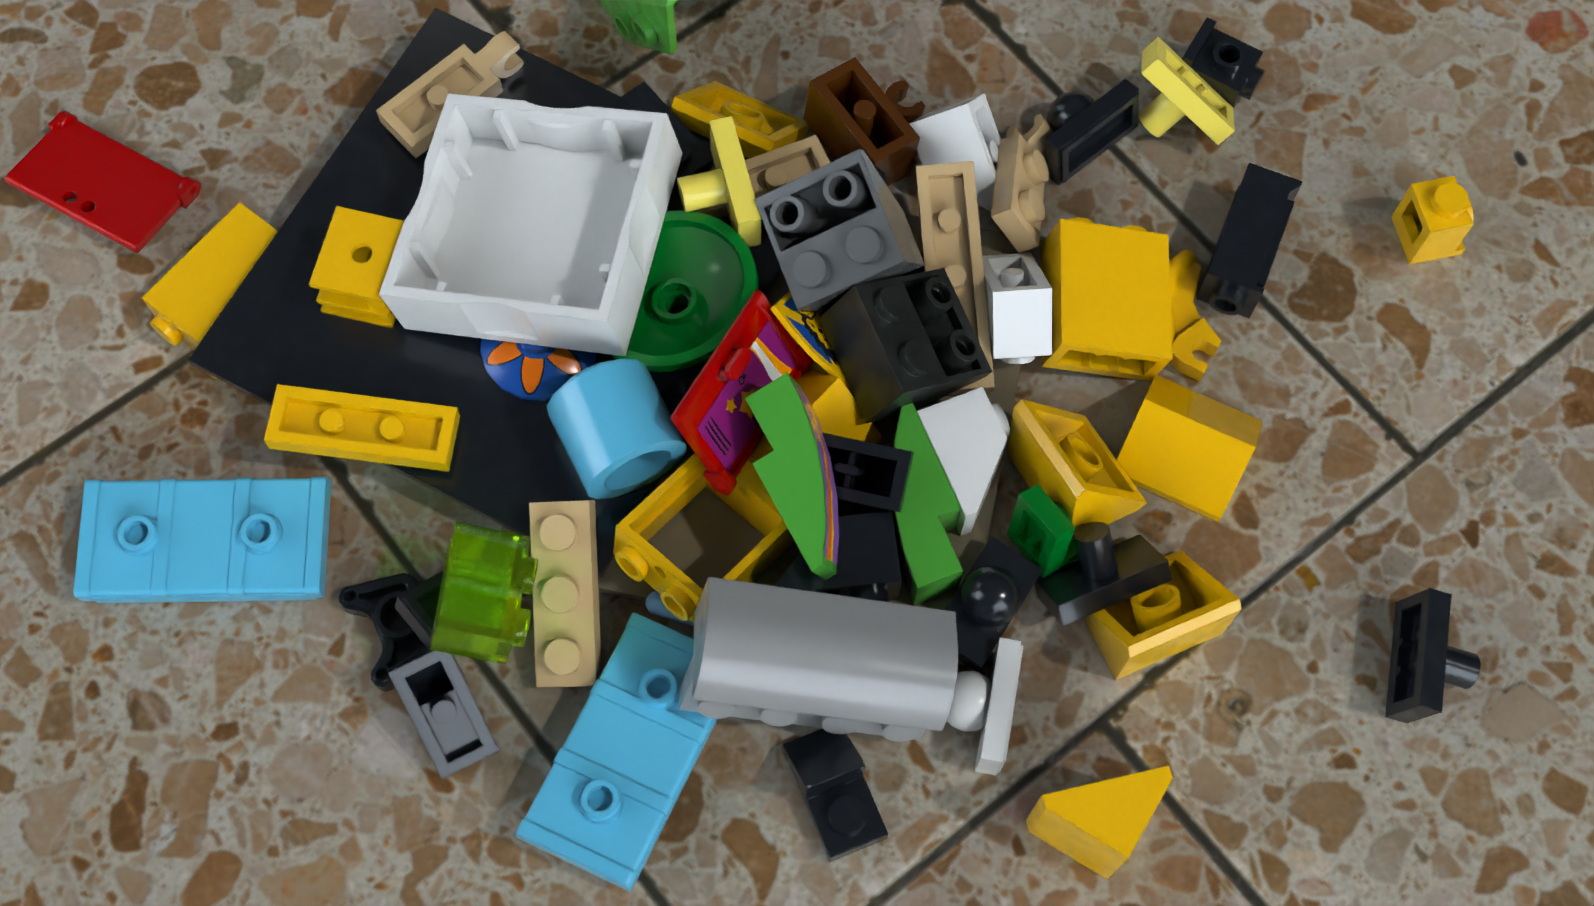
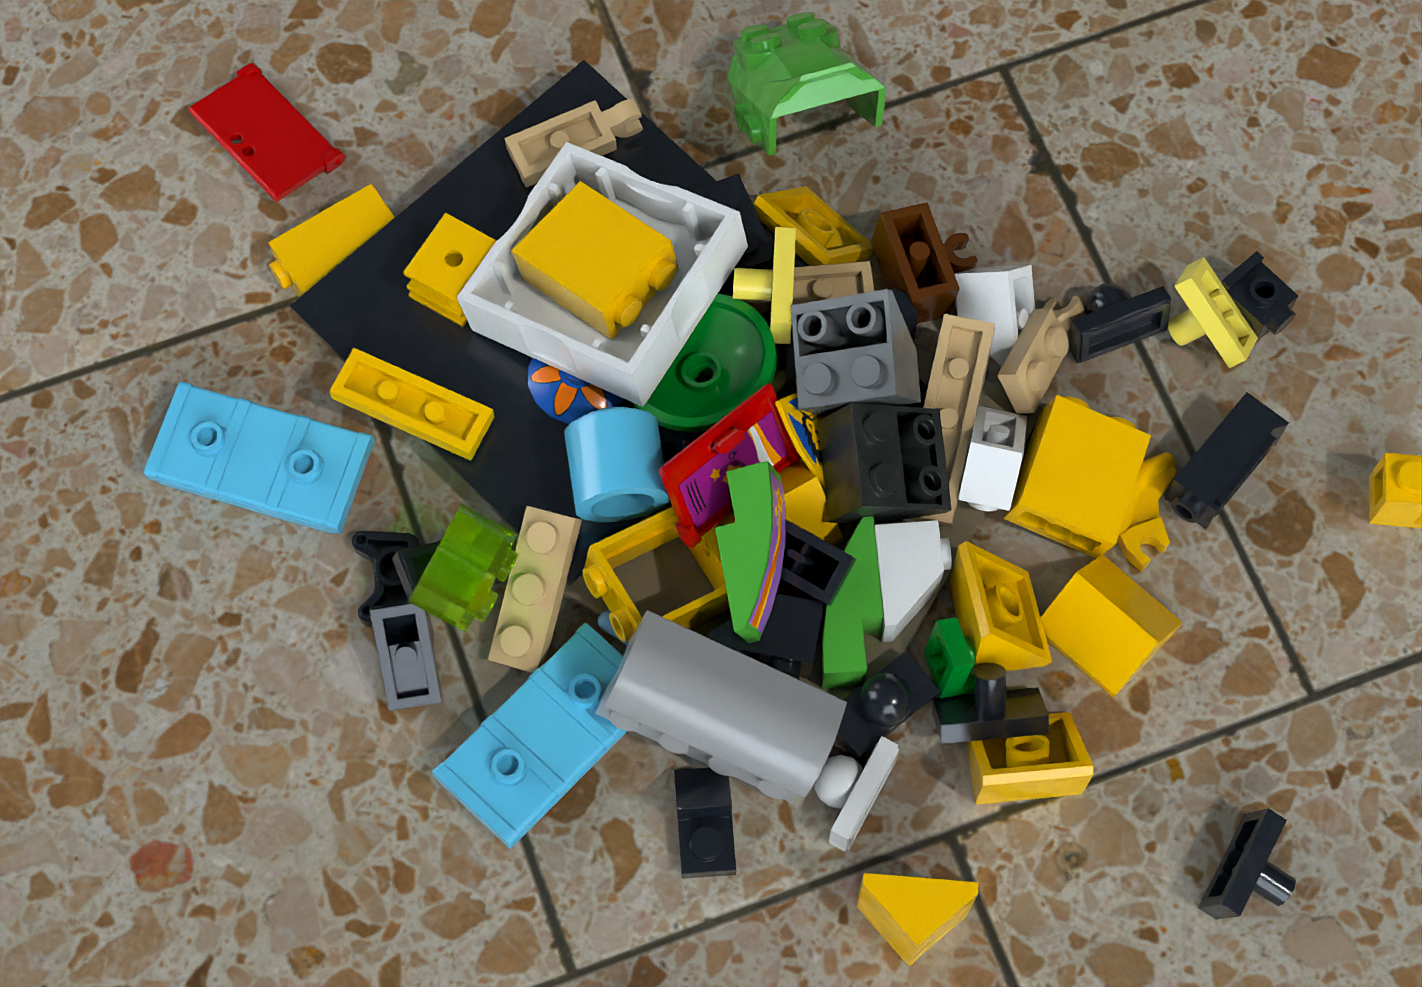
camera: 20 degrees right, 0 degrees up
none -> yellow brick [511,181,679,340]

